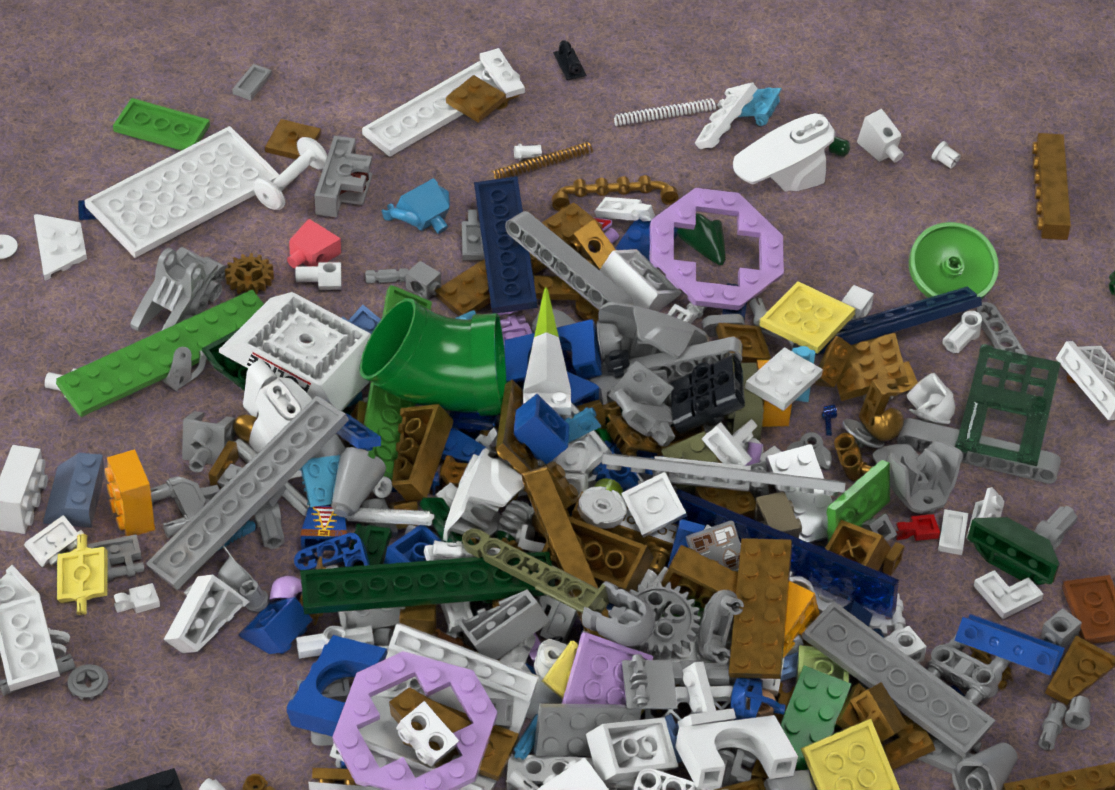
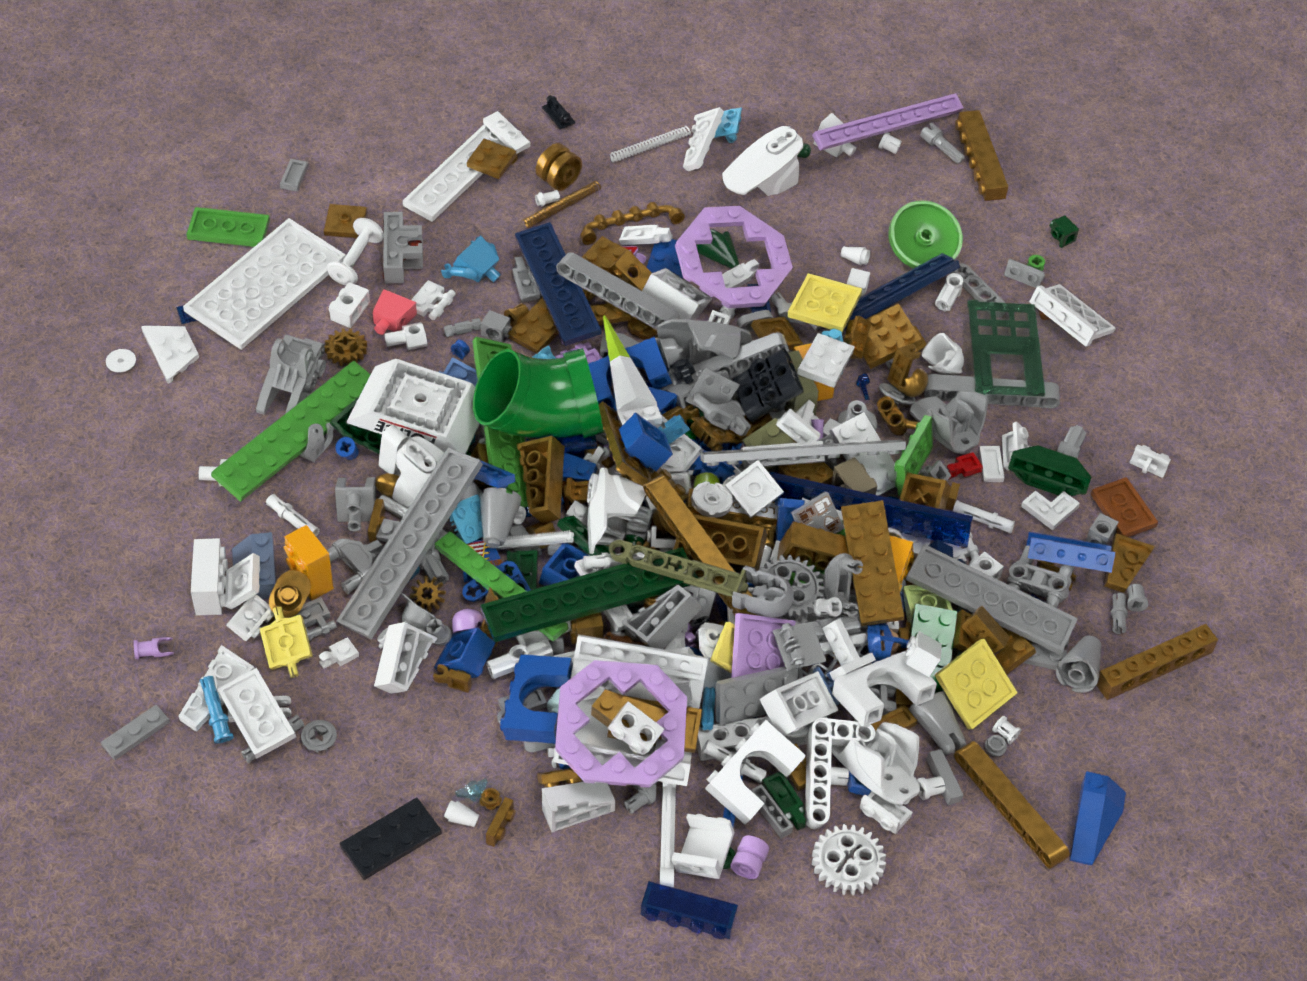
camera: 15 degrees left, 5 degrees up
none -> white plate [225,553,260,609]
none -> white pin [266,494,320,536]
none -> pearl gold piece [269,570,311,618]
none -> white brick [329,282,370,328]
none -> blue bush [335,437,359,460]
none -> pearl gold gear [410,576,446,613]
none -> white plate [412,280,456,320]
none -> pearl gold plate [433,664,471,693]
none -> bright green plate [435,532,569,642]
none -> blue bush [450,339,470,359]
none -> clear light blue piece [455,778,488,802]
none -> pearl gold bush [504,303,529,327]
none -> pearl gold wheel [536,143,582,191]
none -> white hinge [722,259,759,288]
none -> lavender plate [812,93,964,151]
none -> white bush [814,597,842,617]
none -> white cone [841,246,870,266]
none -> white brick [905,631,942,677]
none -> light grey piece [920,123,965,164]
none -> white pin [953,500,1015,534]
none -> light grey hinge [1004,258,1045,288]
none -> bright green bush [1027,255,1045,271]

